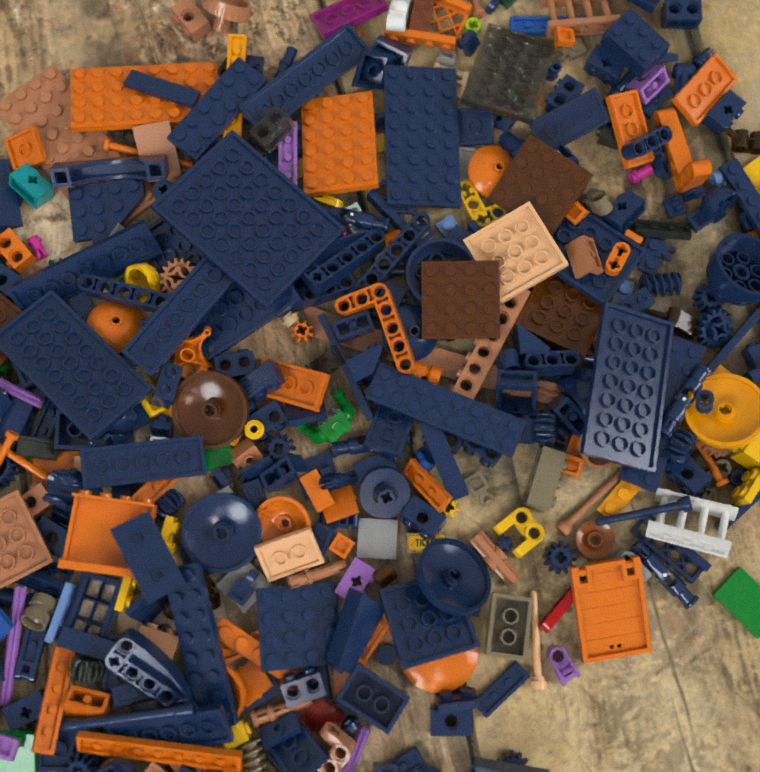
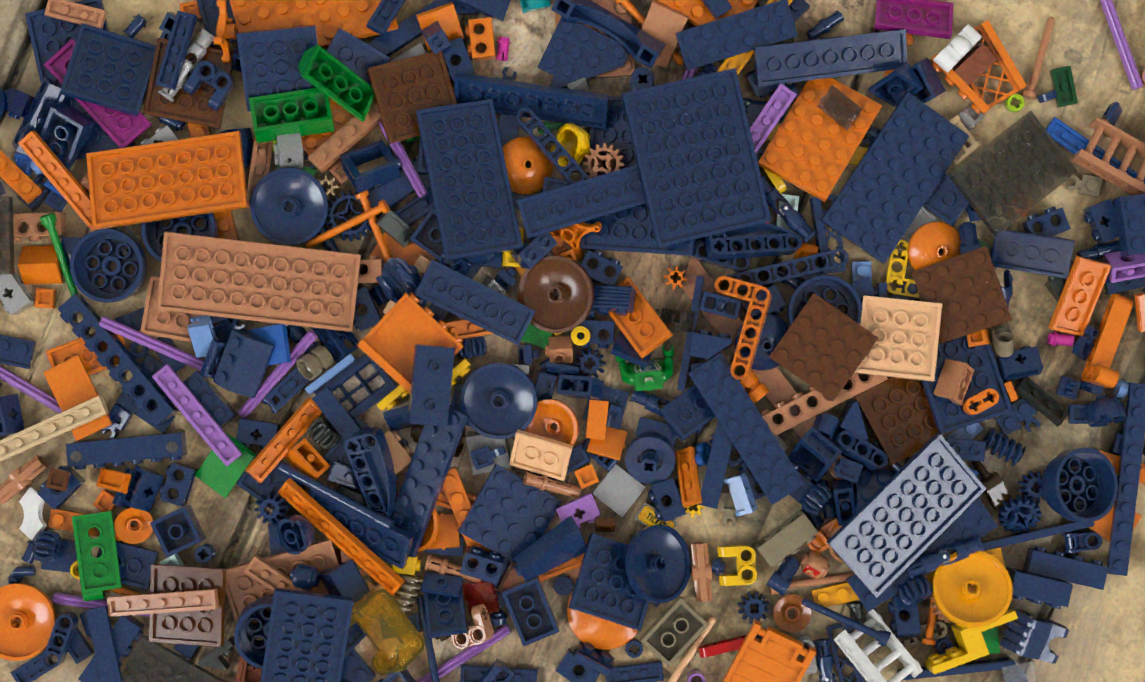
camera: 35 degrees right, 10 degrees up
clear smoke brick [249,104,295,153] -> none
tan plate [282,311,300,328] -> none
dark blue pin [319,471,358,490] -> none
dark blue tile [457,30,480,57] -> none
dark blue pin [544,61,562,82] -> none
orange tile [554,26,576,49] -> none
dark blue beam [621,126,672,161] -> none
dark blue bush [695,390,714,414] -> none
none -> dark blue bush [626,639,643,658]
none -> hinge [724,472,758,517]
none -> dark blue piece [766,555,801,596]
none -> nougat head [800,551,830,579]
none -> clear smoke hinge [818,85,862,130]
none -> dark blue bracket [833,457,864,484]
none -> pearl dark grey bush [847,601,866,623]

